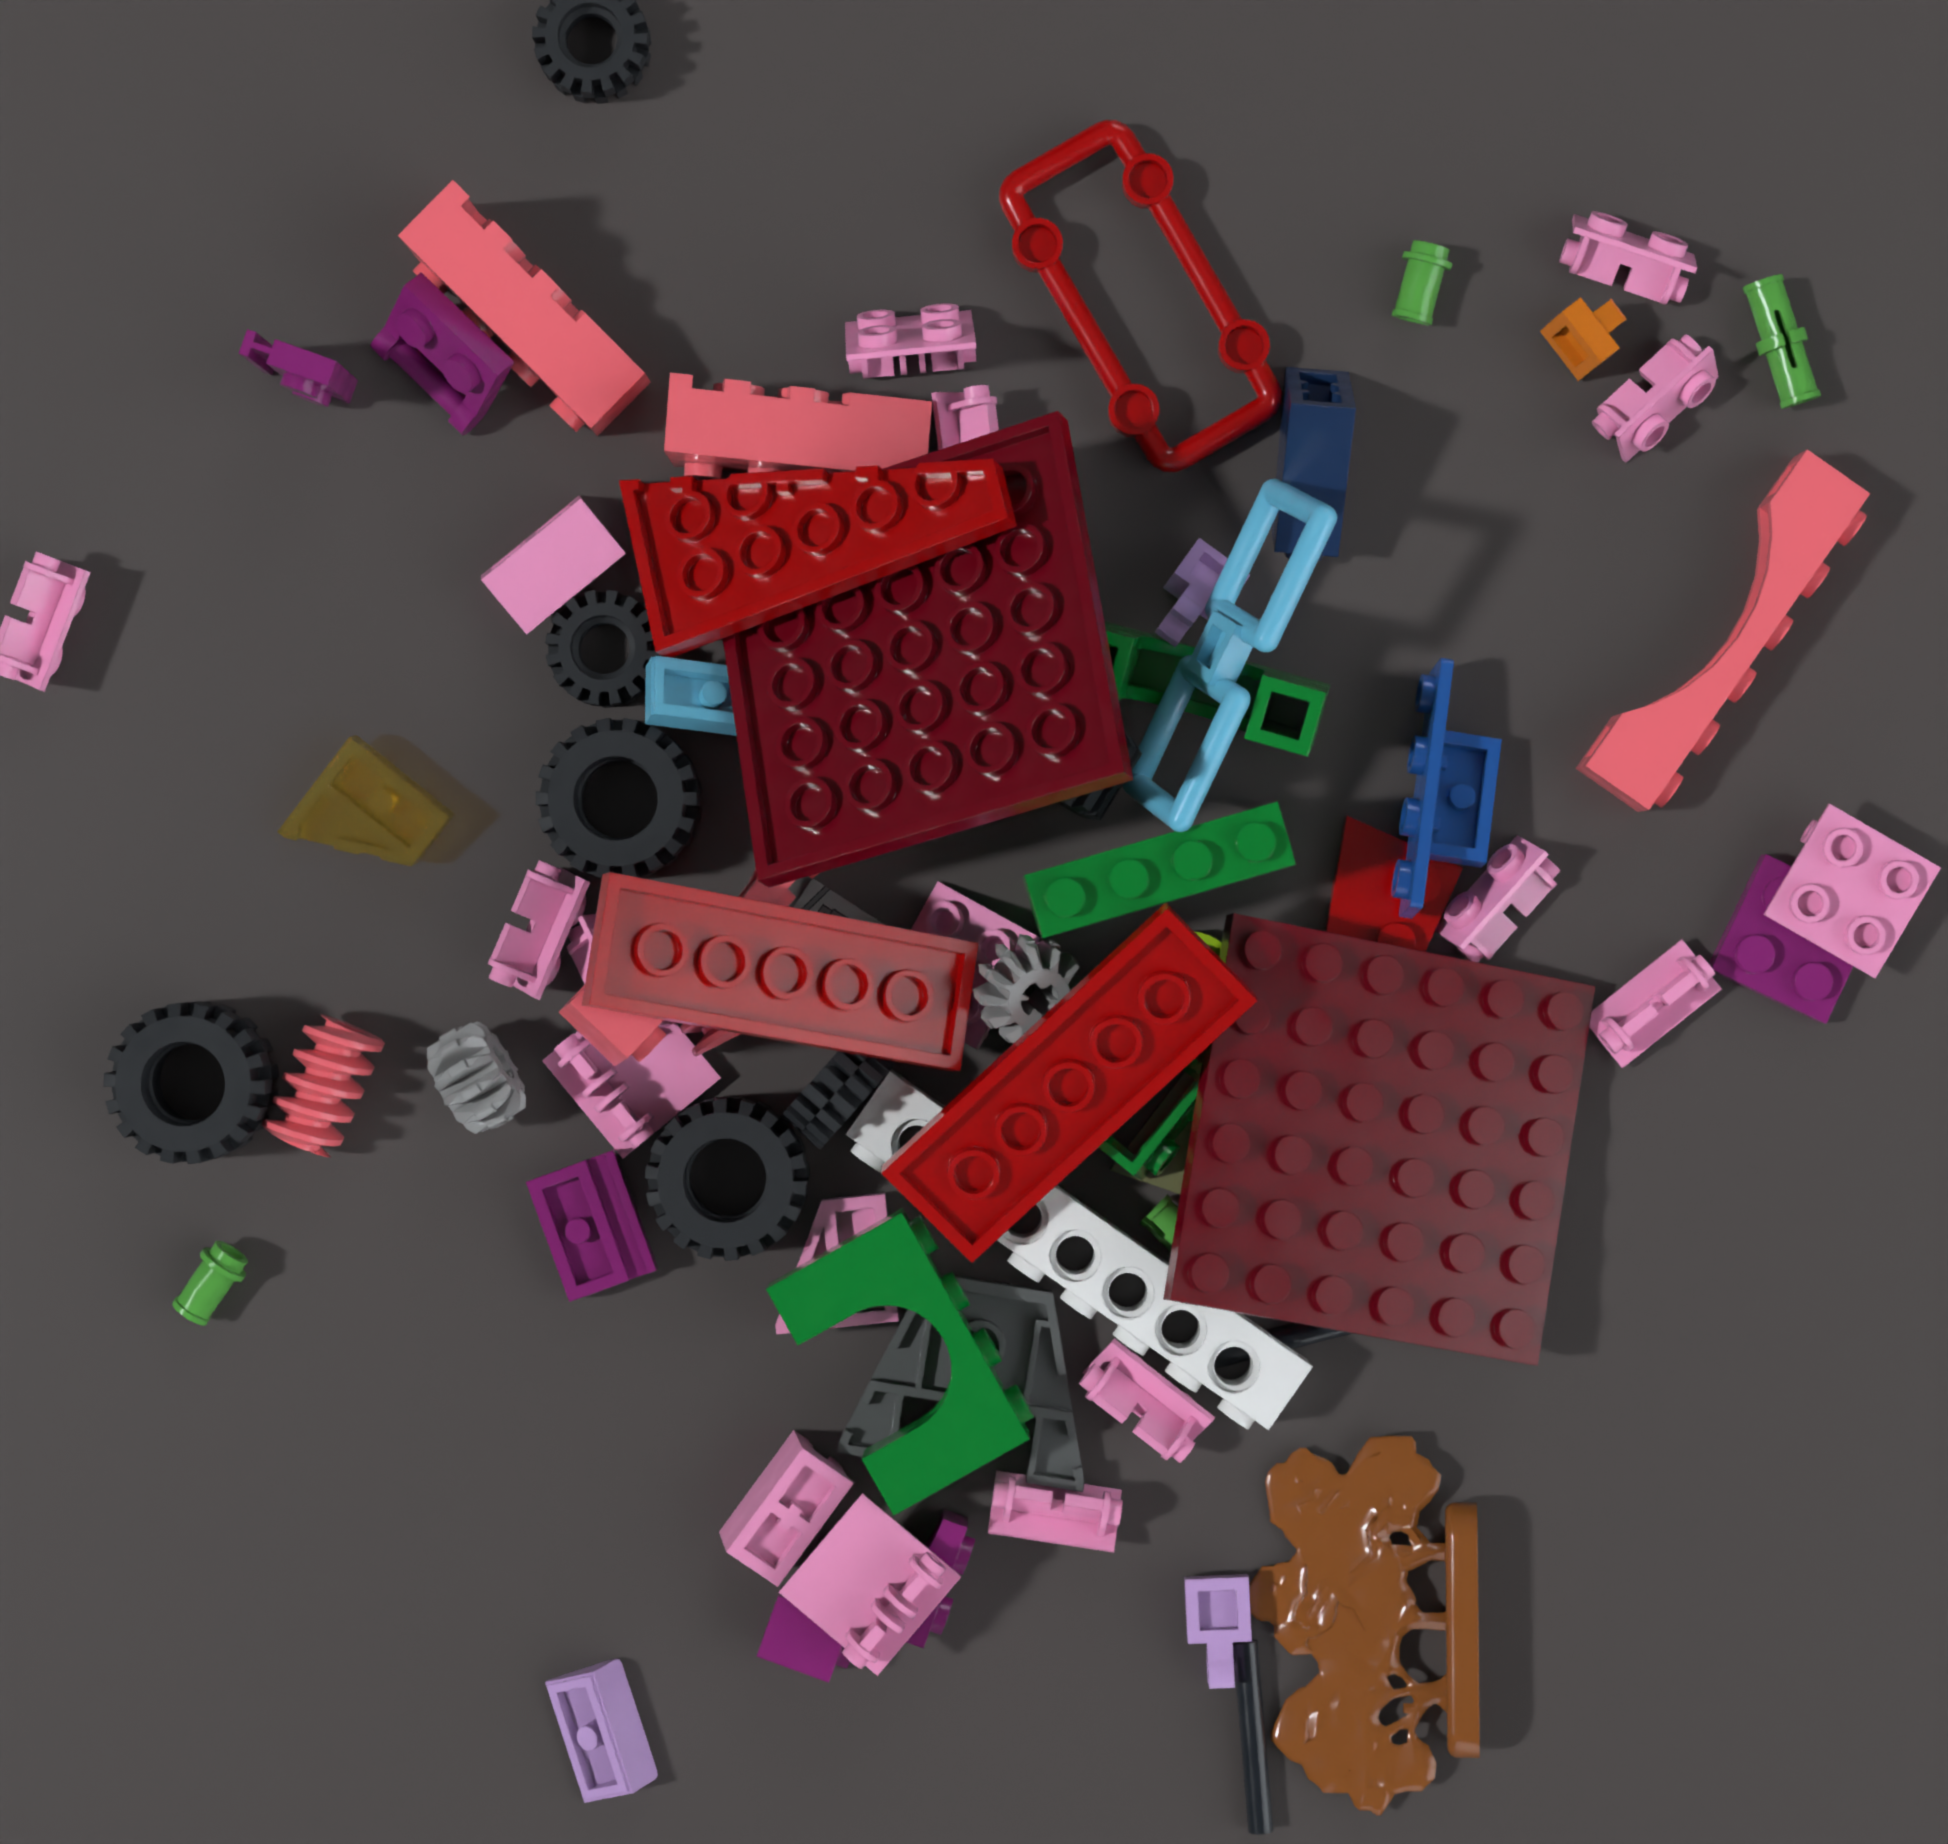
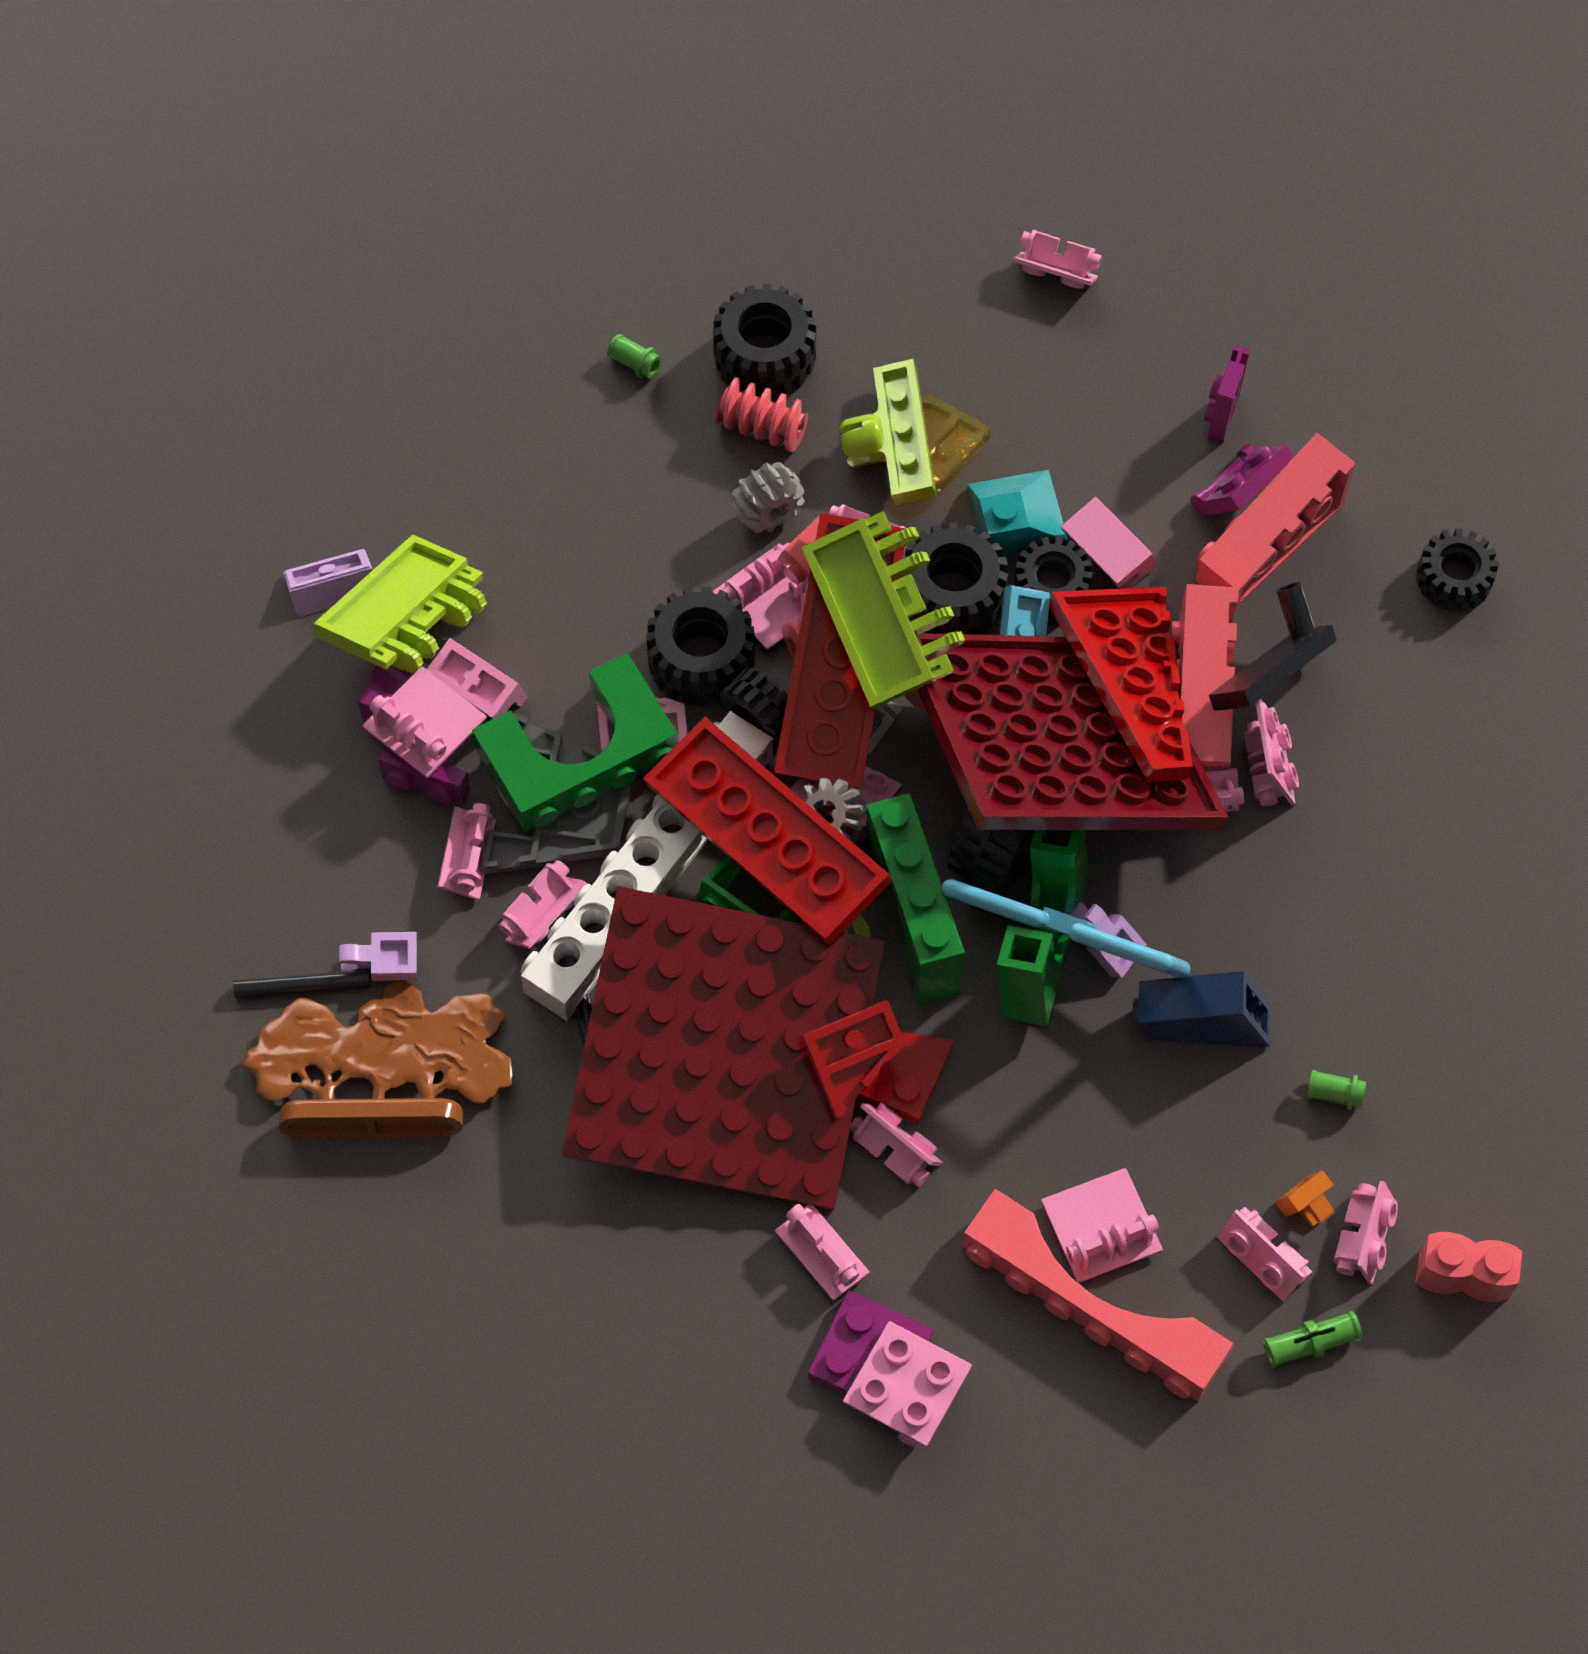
camera: 90 degrees right, 25 degrees down
magenta plate [526,1149,658,1302] -> none
red bar [999,120,1282,473] -> none
blue bracket [1391,658,1502,919] -> none
none -> lime hinge [314,534,487,674]
none -> lime hinge [801,511,965,709]
none -> red wing [801,1000,905,1118]
none -> lime plate [840,359,936,506]
none -> teal slope [967,470,1068,557]
none -> bright pink hinge [1041,1168,1163,1283]
none -> black piece [1209,582,1337,711]
none -> coral brick [1415,1232,1522,1302]

